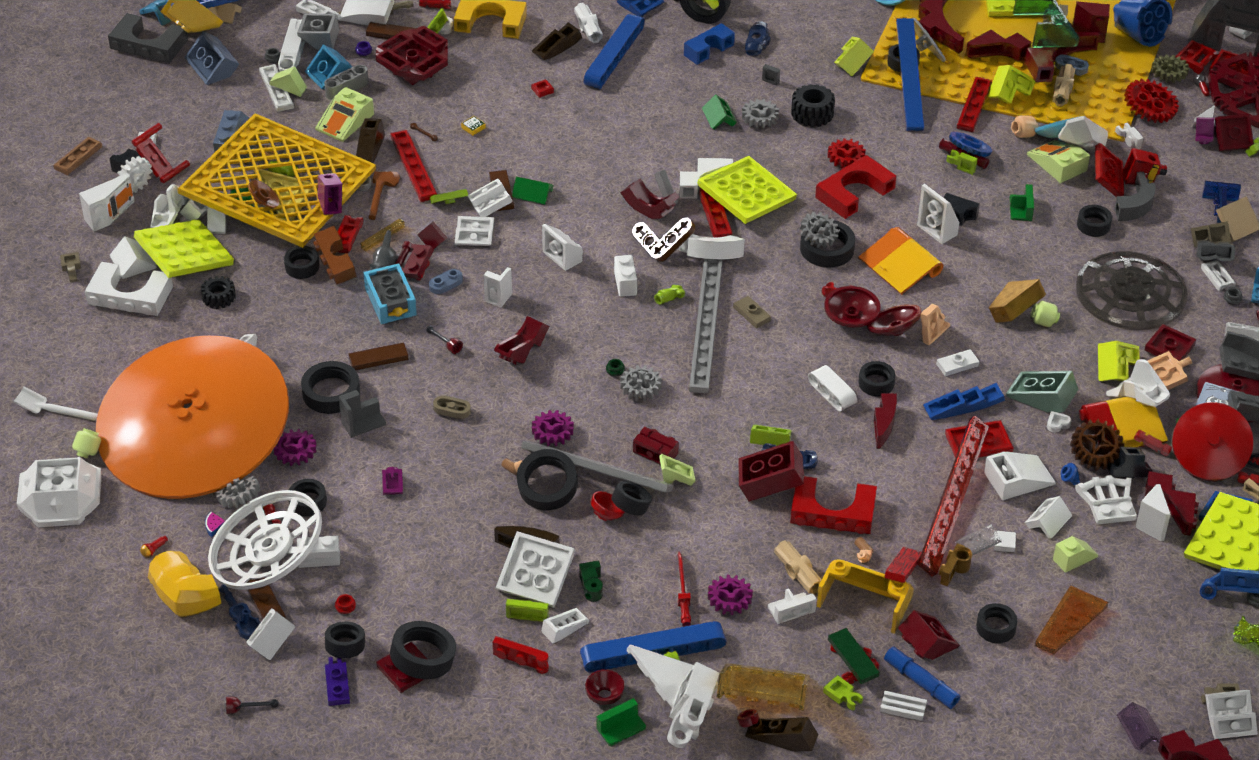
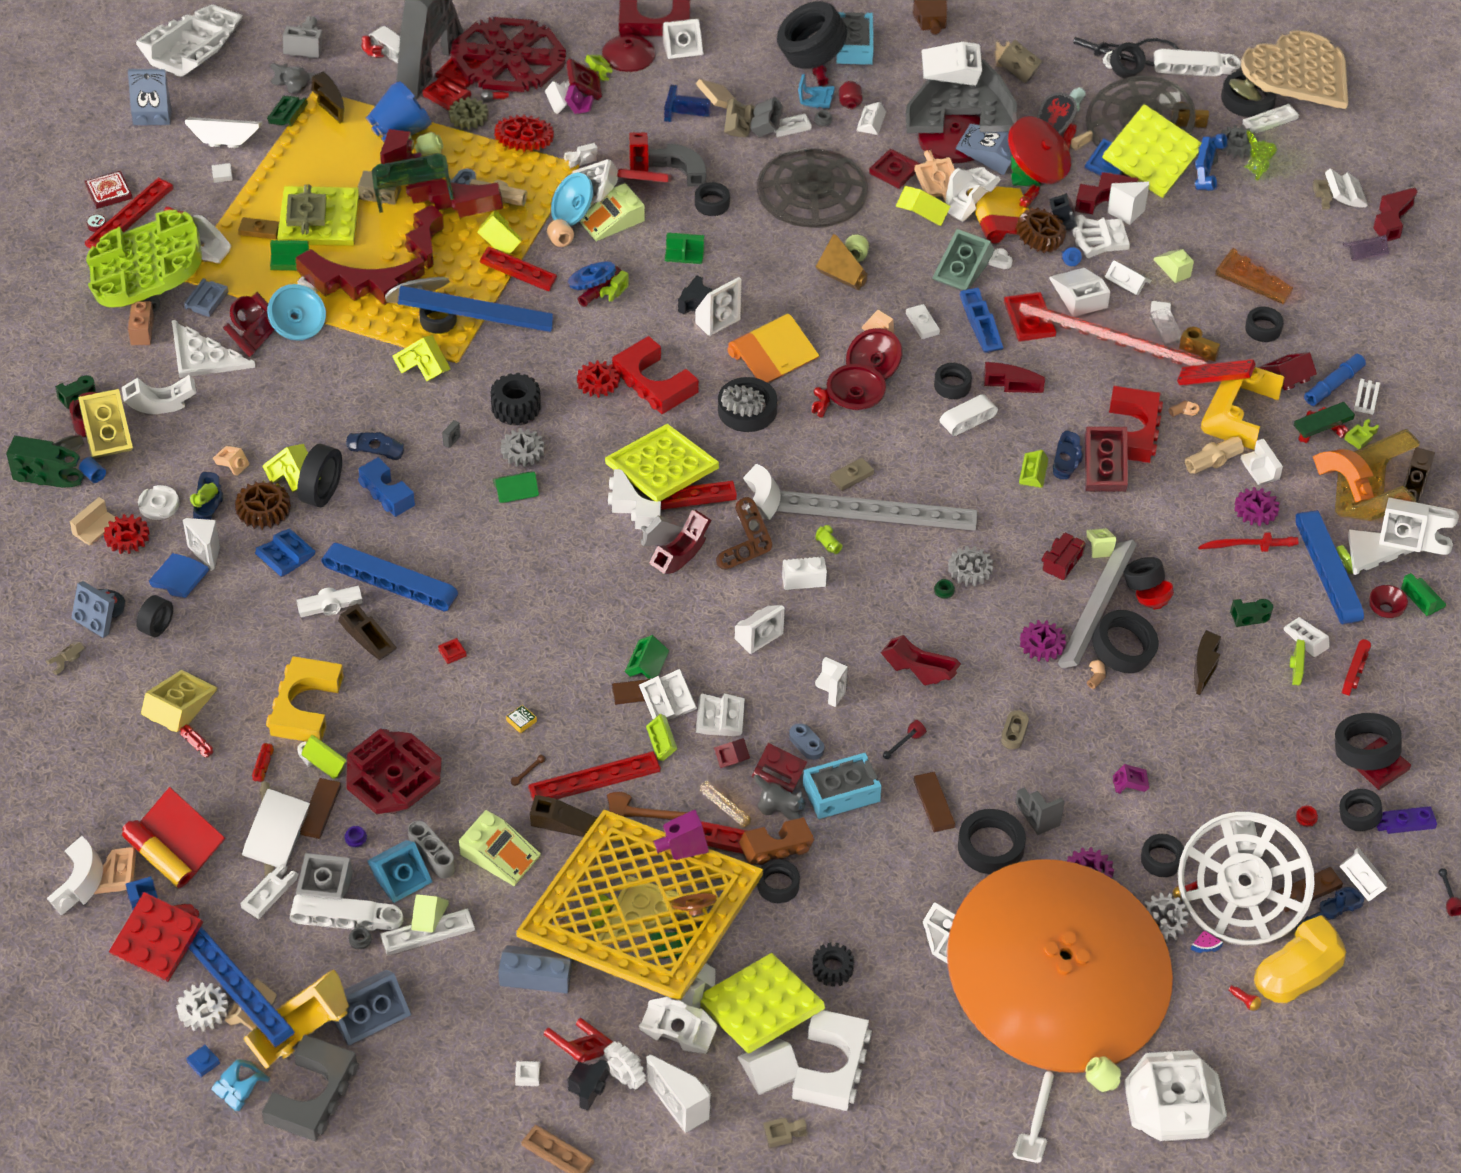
camera: 90 degrees left, 5 degrees up
white plate [496,531,575,607] -> none
none -> yellowish green head [415,132,443,159]
none -> orange arch [1313,449,1374,503]

